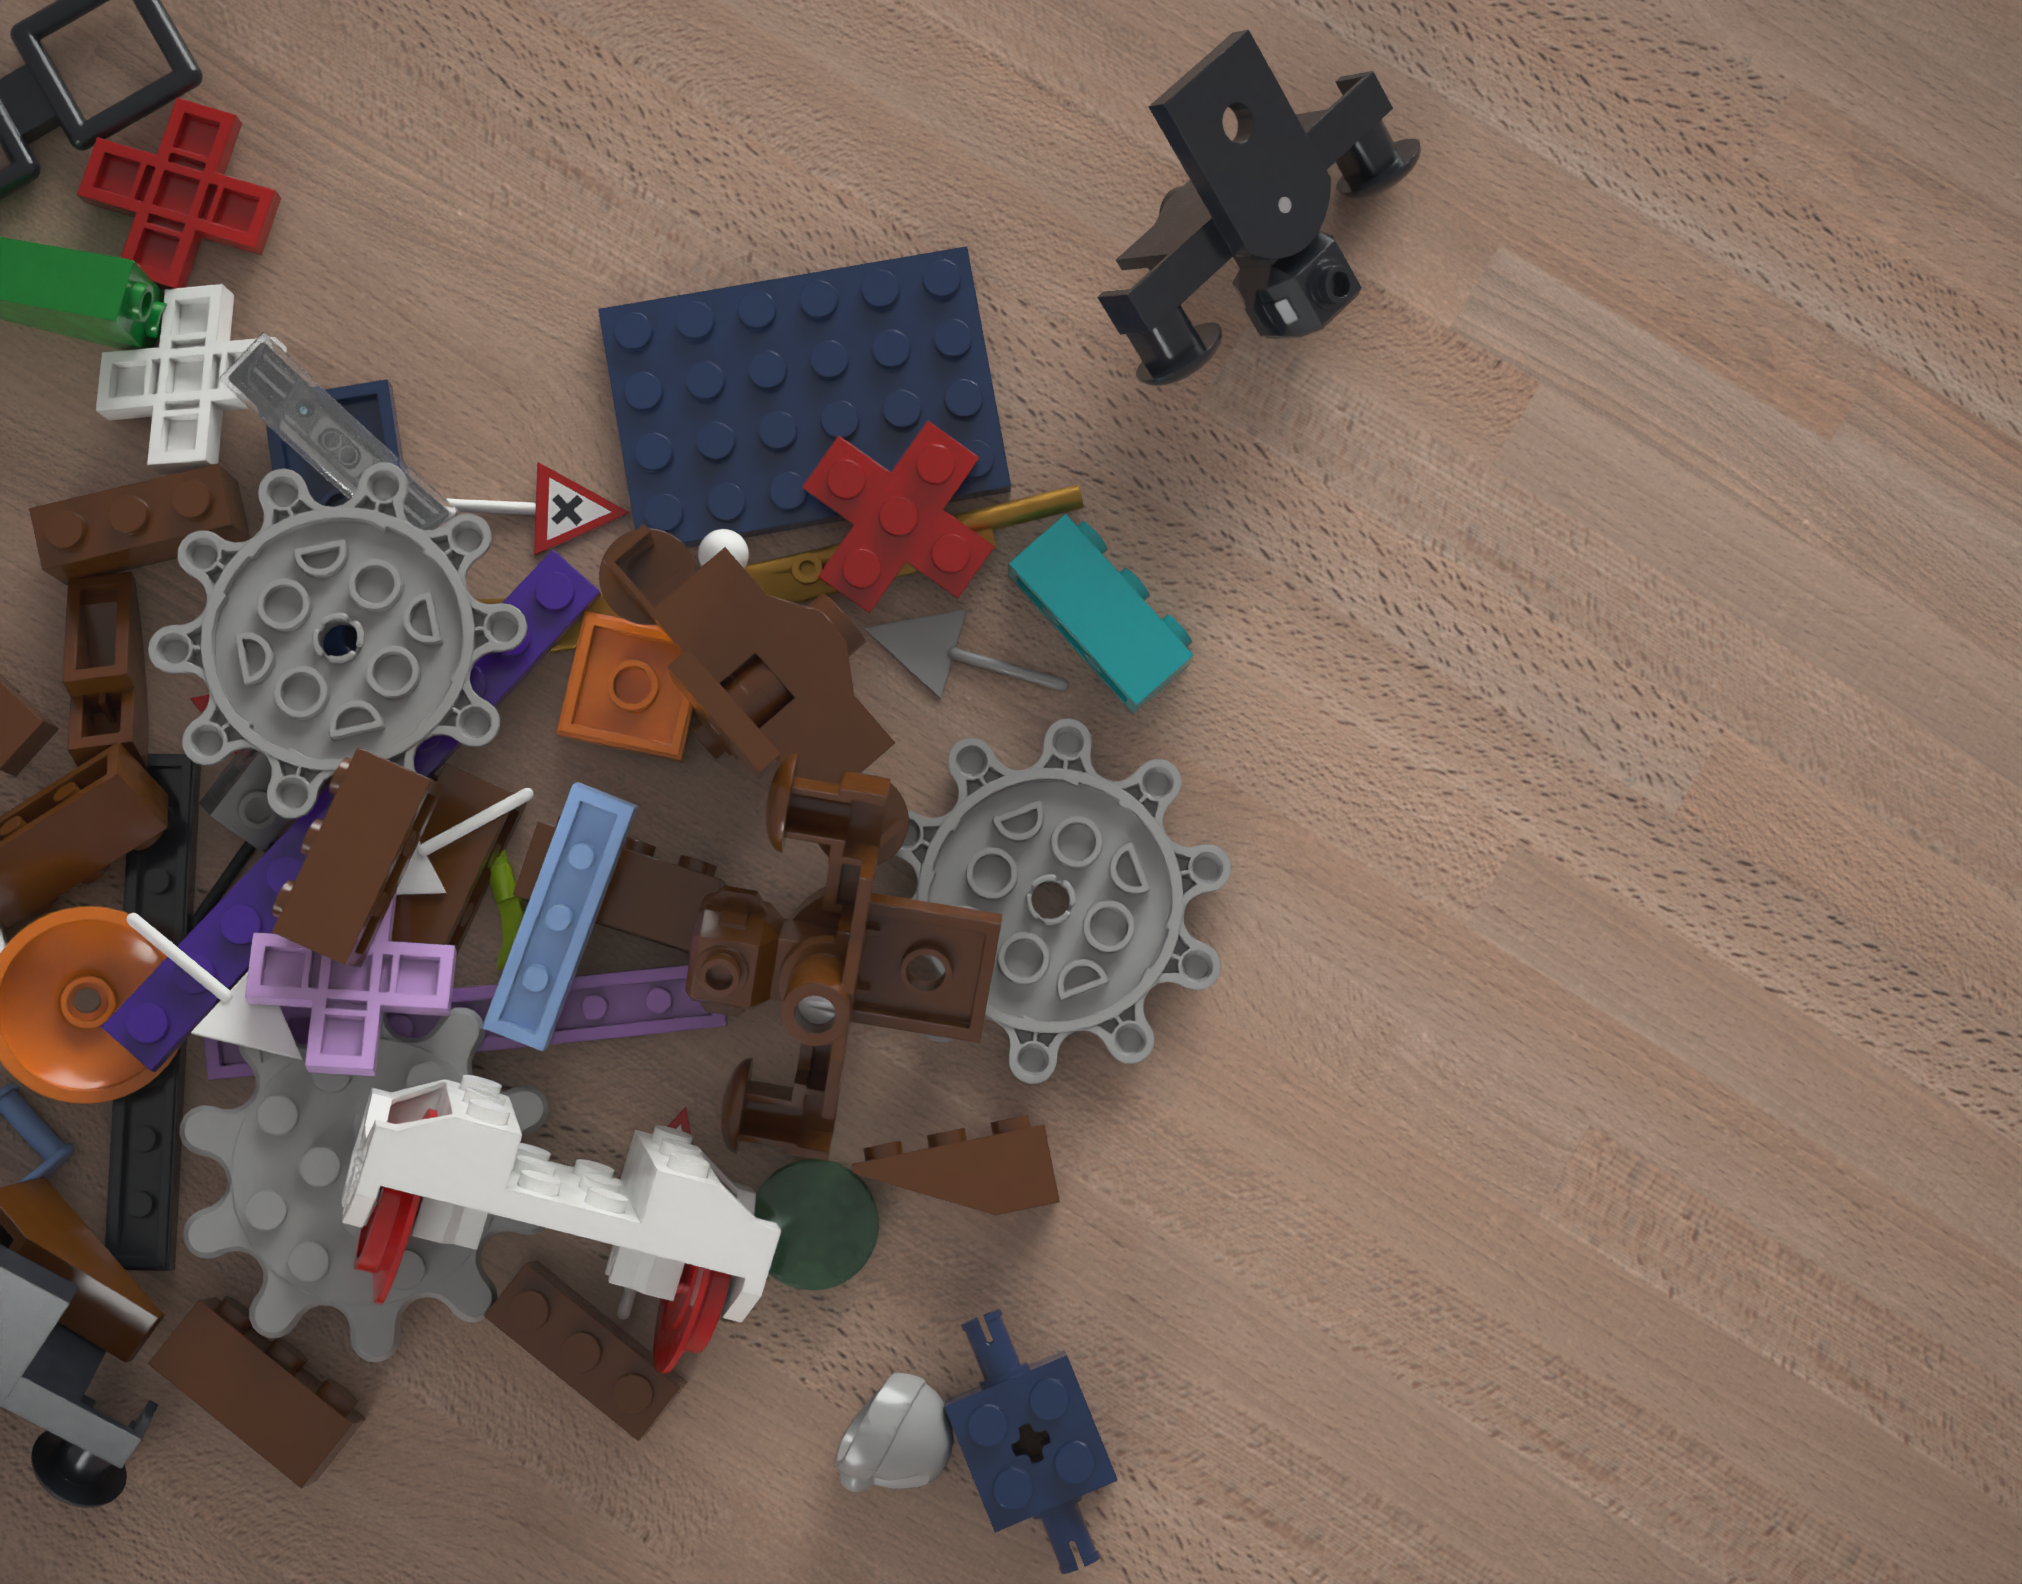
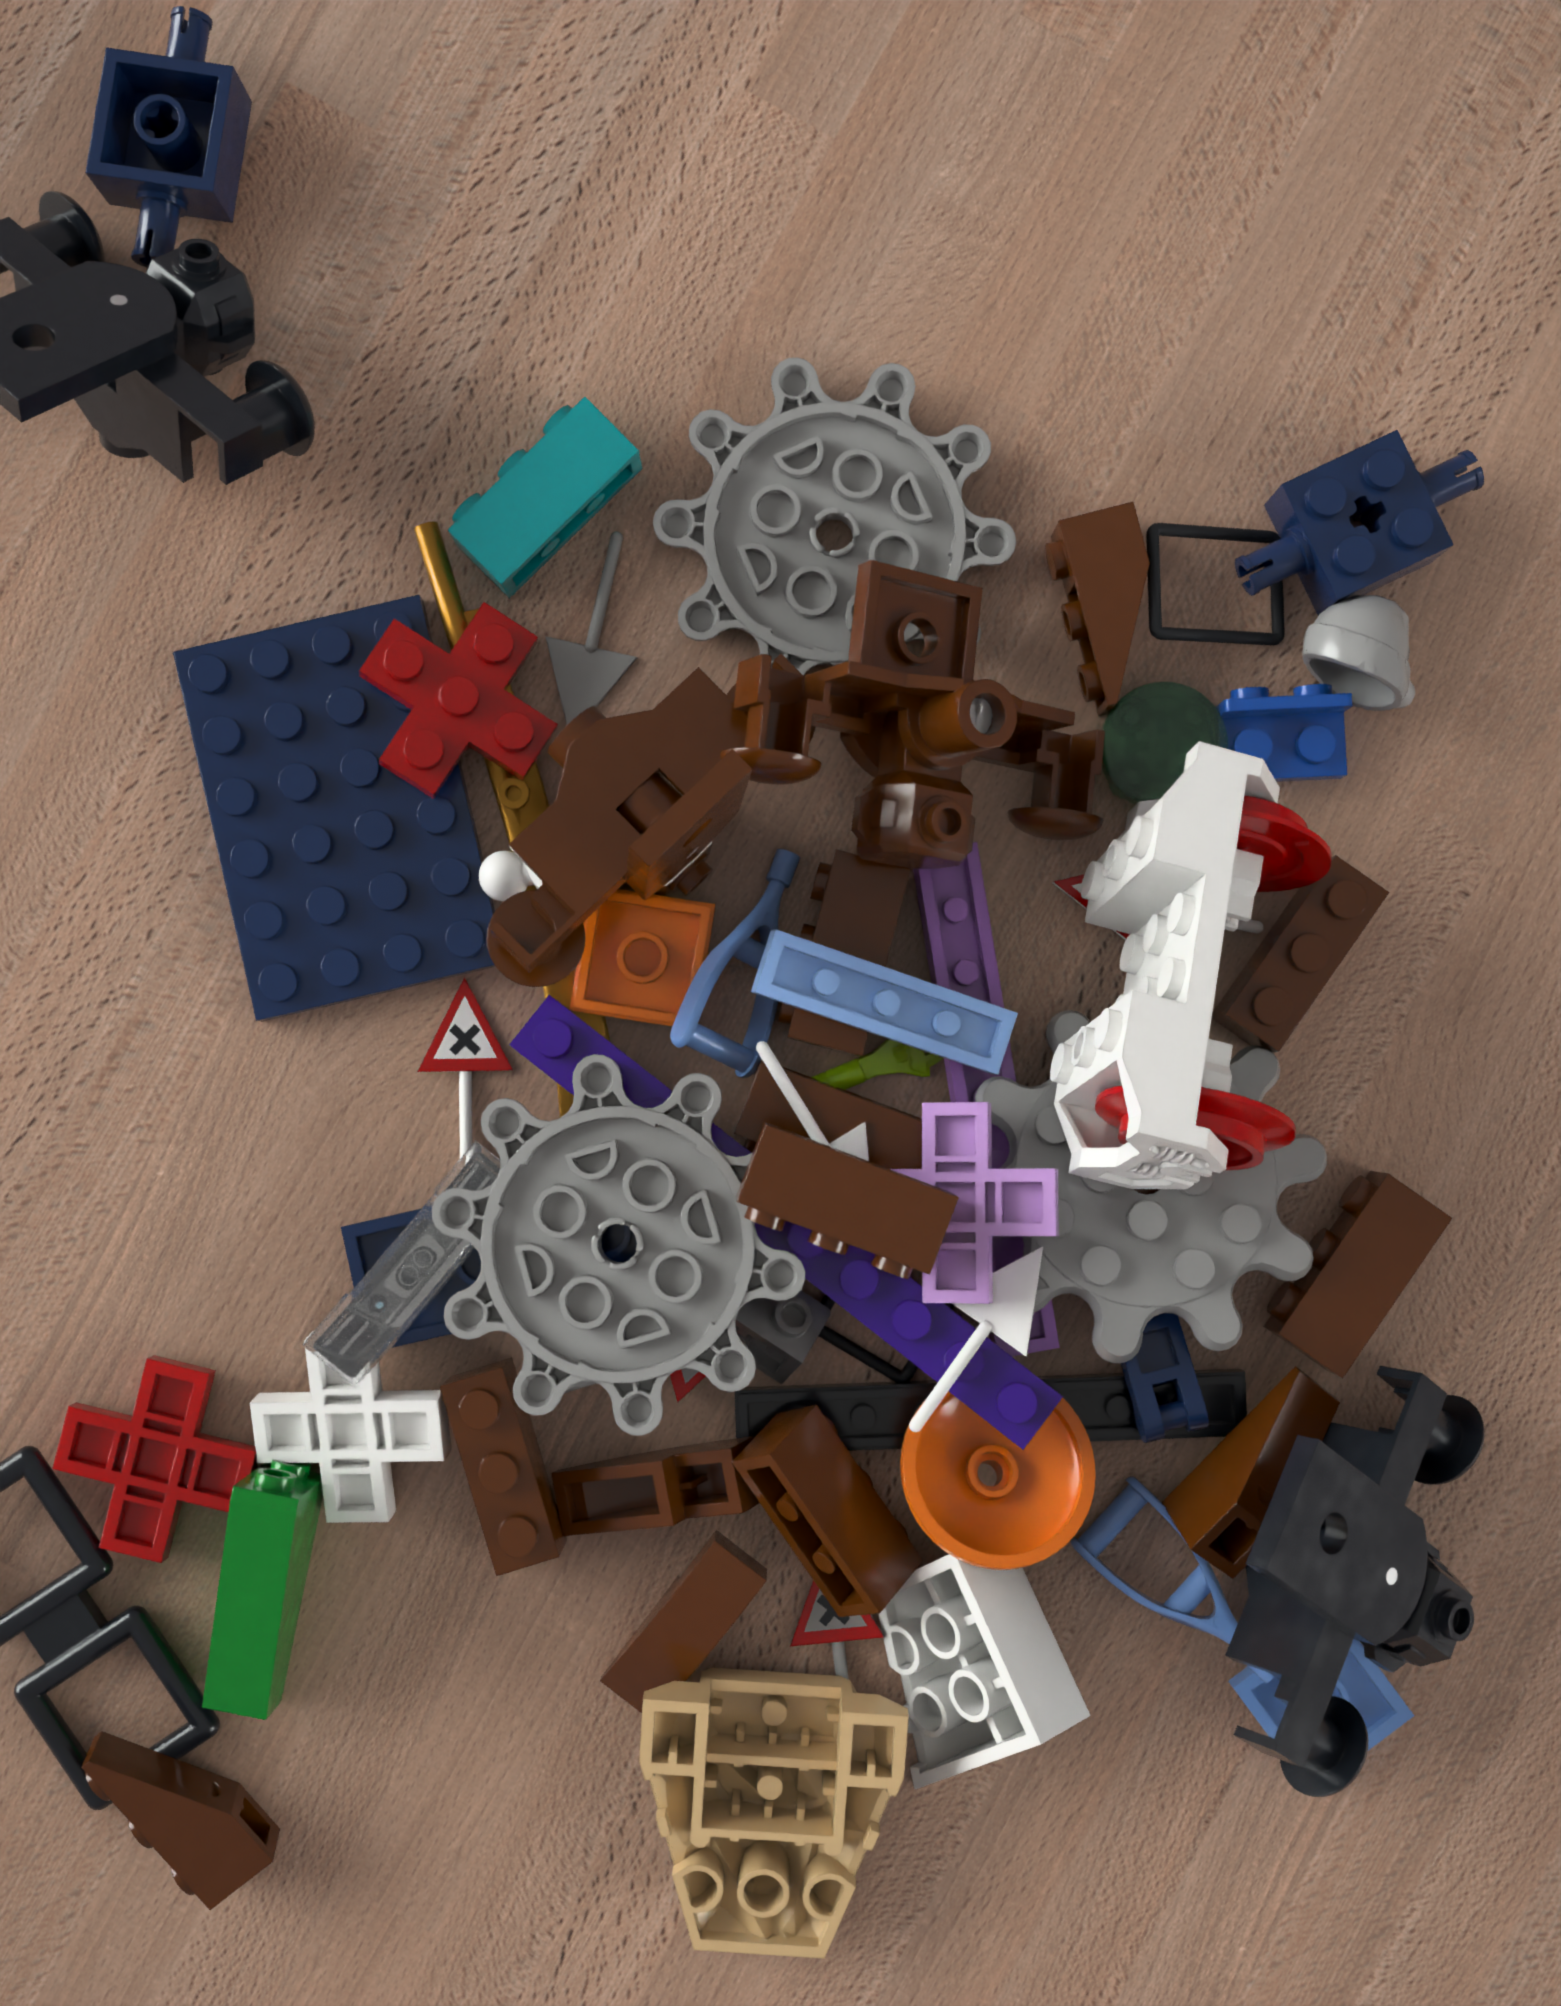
camera: 90 degrees left, 5 degrees up
none -> dark blue brick [85,6,252,268]
none -> medium blue piece [670,849,800,1078]
none -> dark blue plate [1121,1313,1209,1443]
none -> black piece [1146,523,1285,645]
none -> blue bracket [1212,684,1353,782]

